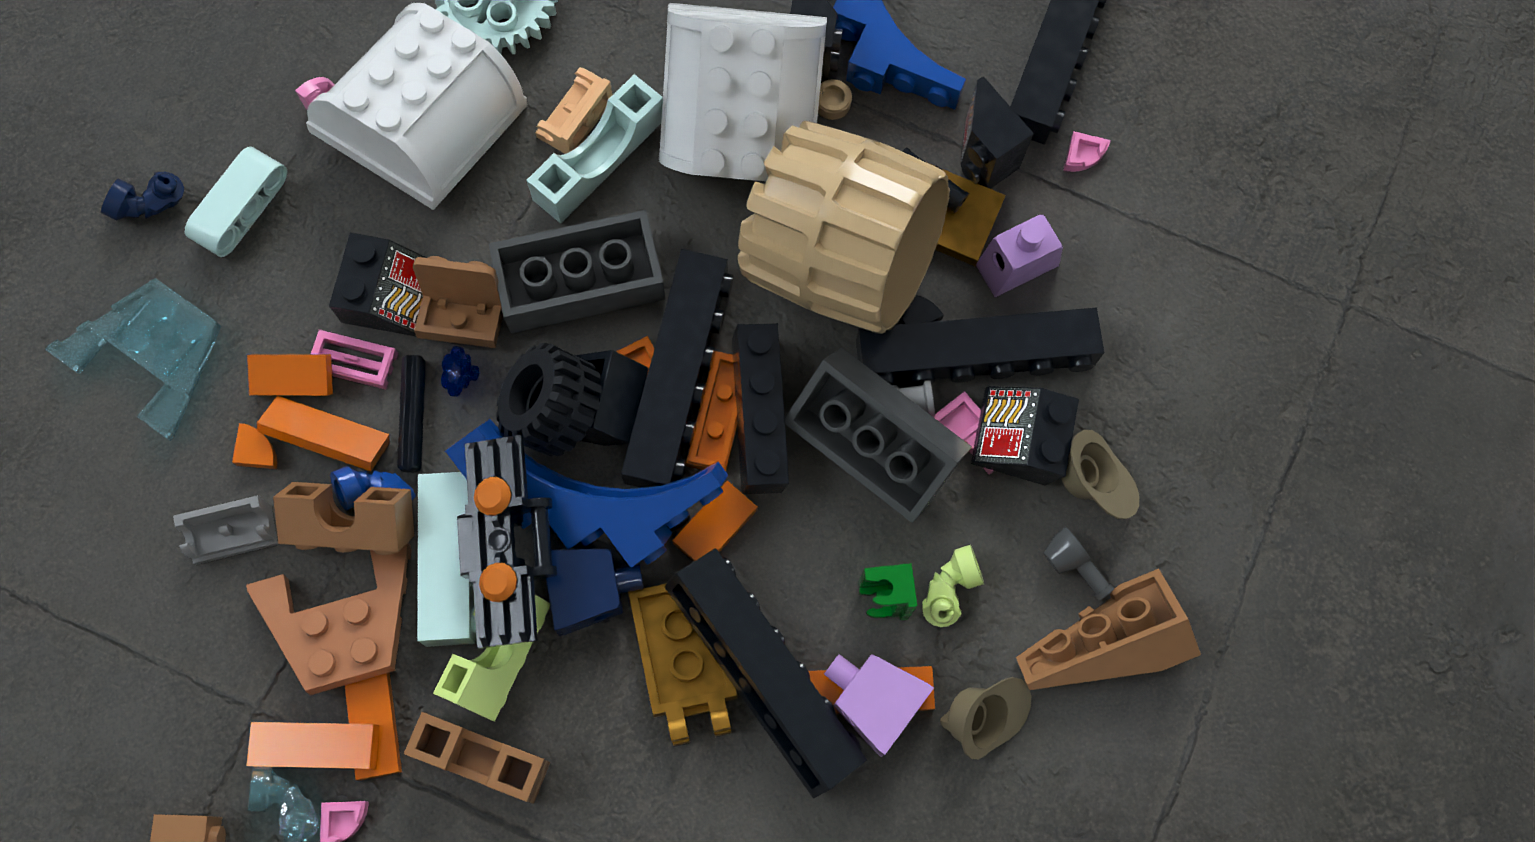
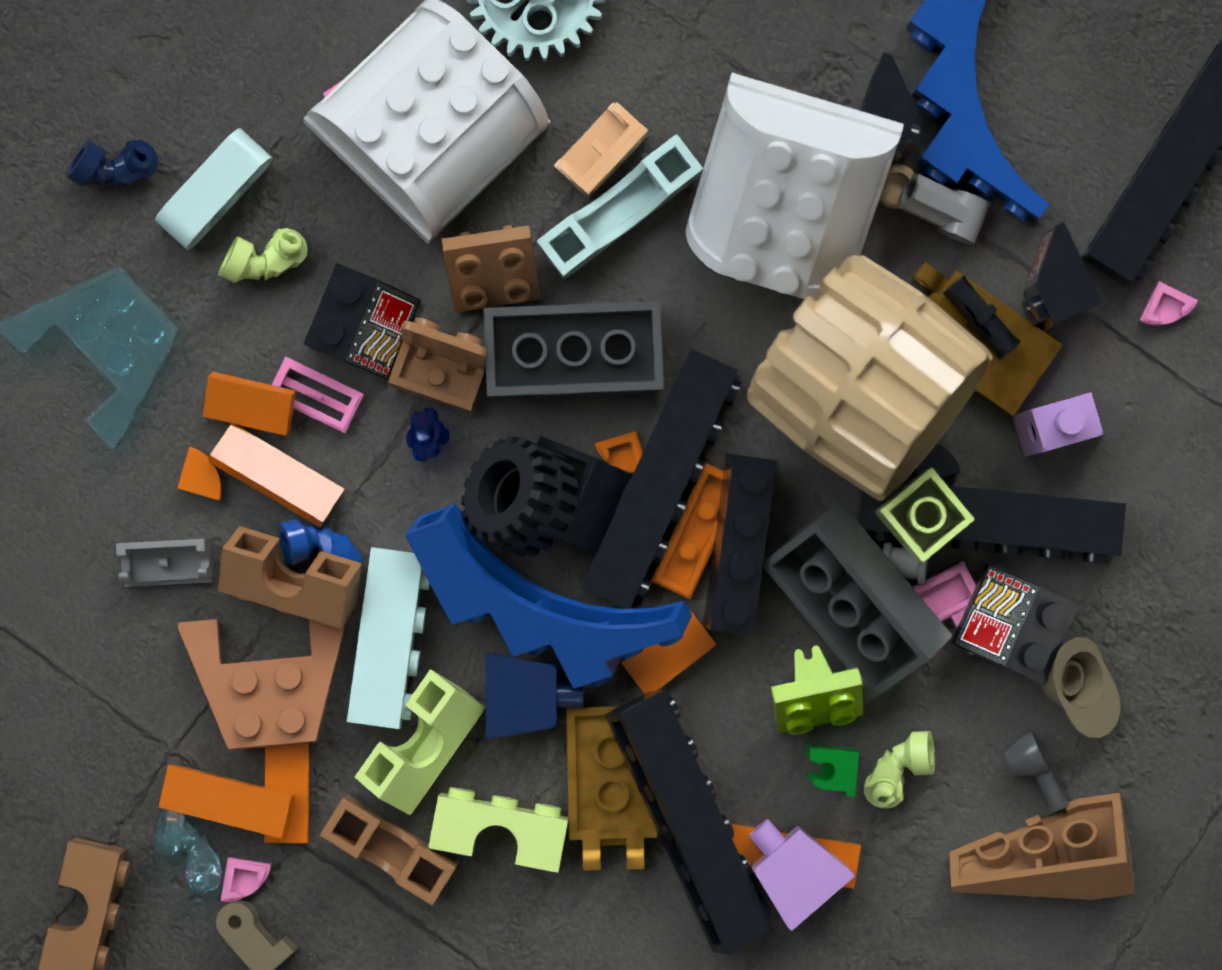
camera: 15 degrees right, 15 degrees up
bright pink tile [295,77,335,110] -> none
black axle [397,355,426,473] -> none
black piece [457,435,557,649] -> none
dark tan piece [940,677,1031,760] -> none
none -> yellowish green arm [218,228,308,283]
none -> yellowish green arch [428,787,569,873]
none -> medium nougat plate [442,225,541,313]
none -> lime plate [771,646,863,735]
none -> yellowish green head [874,468,975,563]
none -> light grey piece [899,174,991,245]

